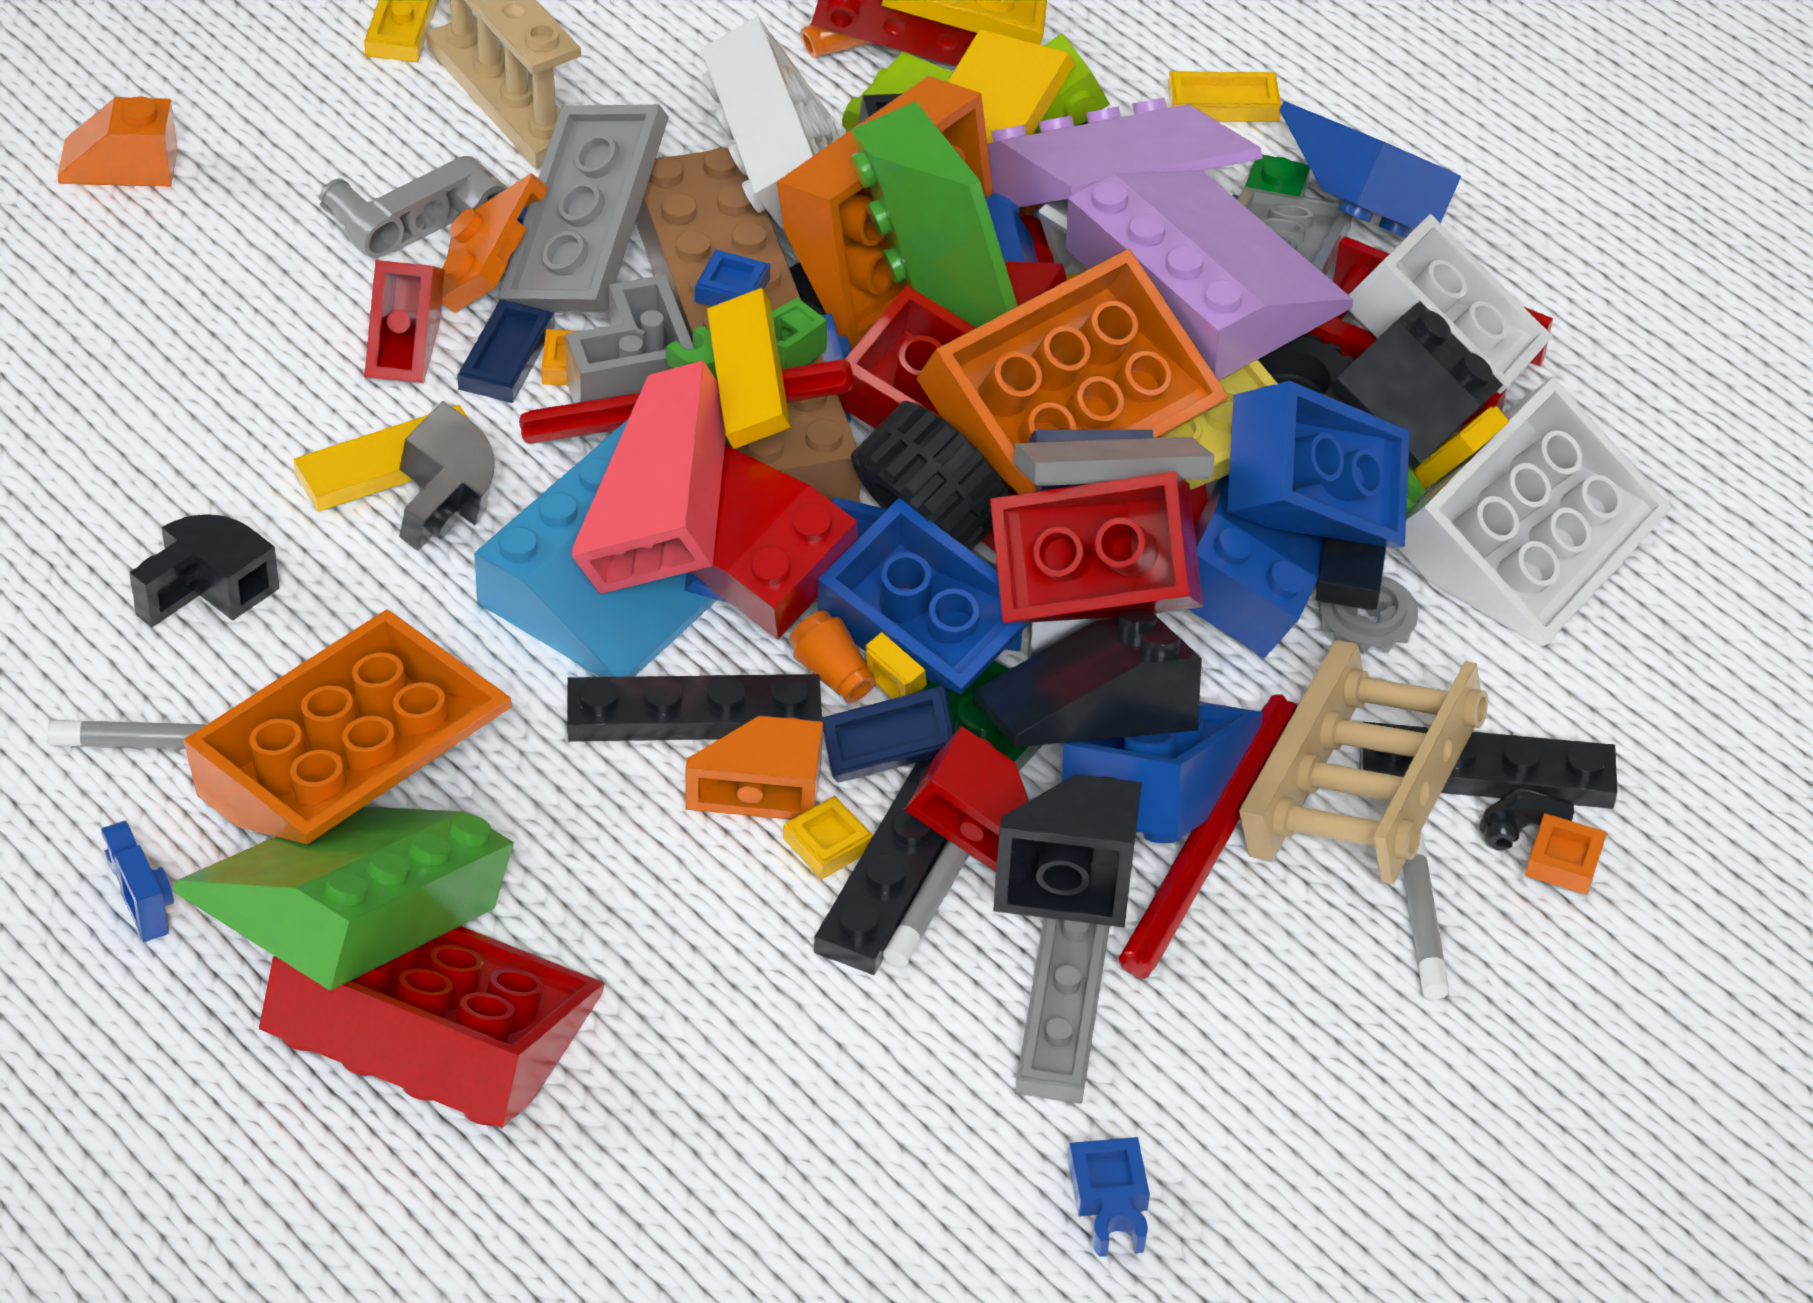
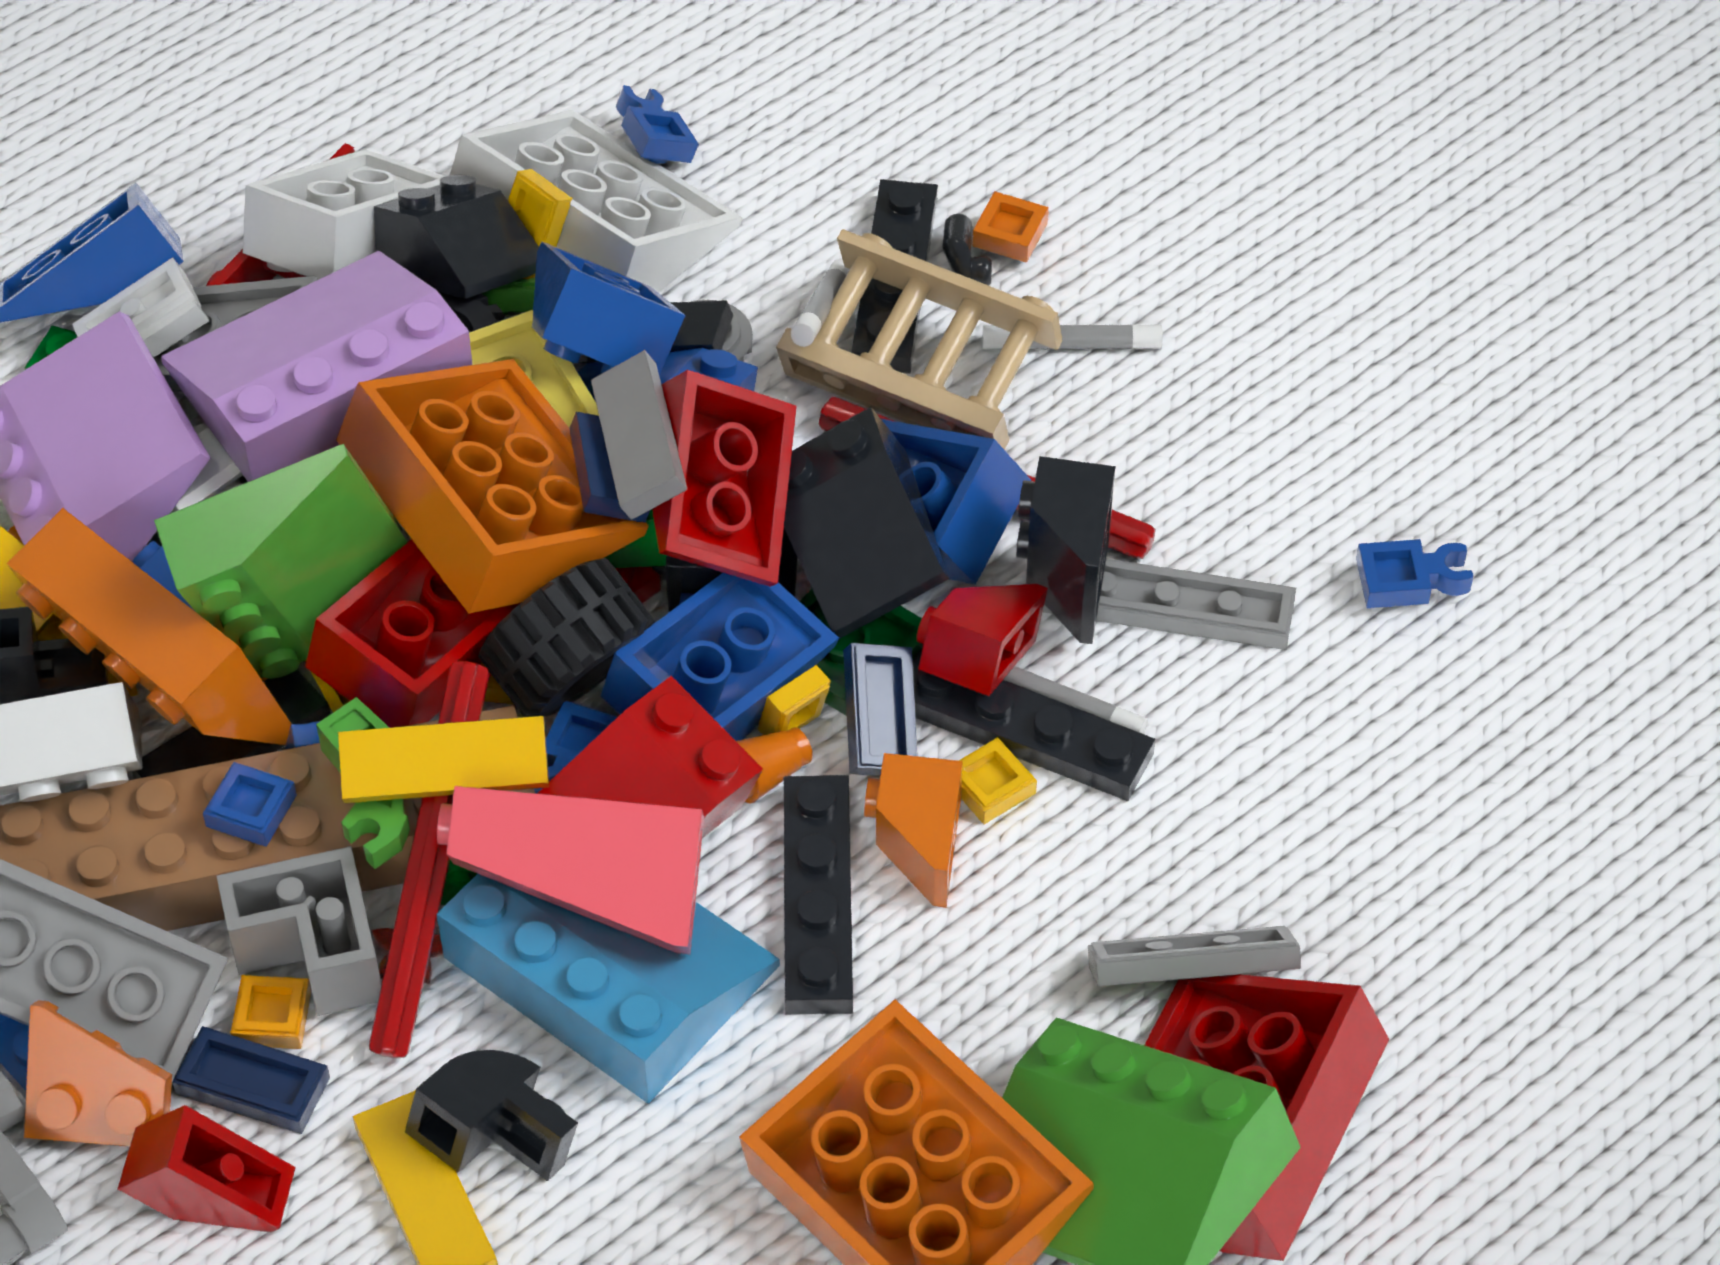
camera: 85 degrees left, 5 degrees up
none -> white plate [72,258,209,358]
none -> blue plate [616,85,699,163]
none -> bar [791,258,850,347]
none -> light grey tile [1088,925,1301,987]

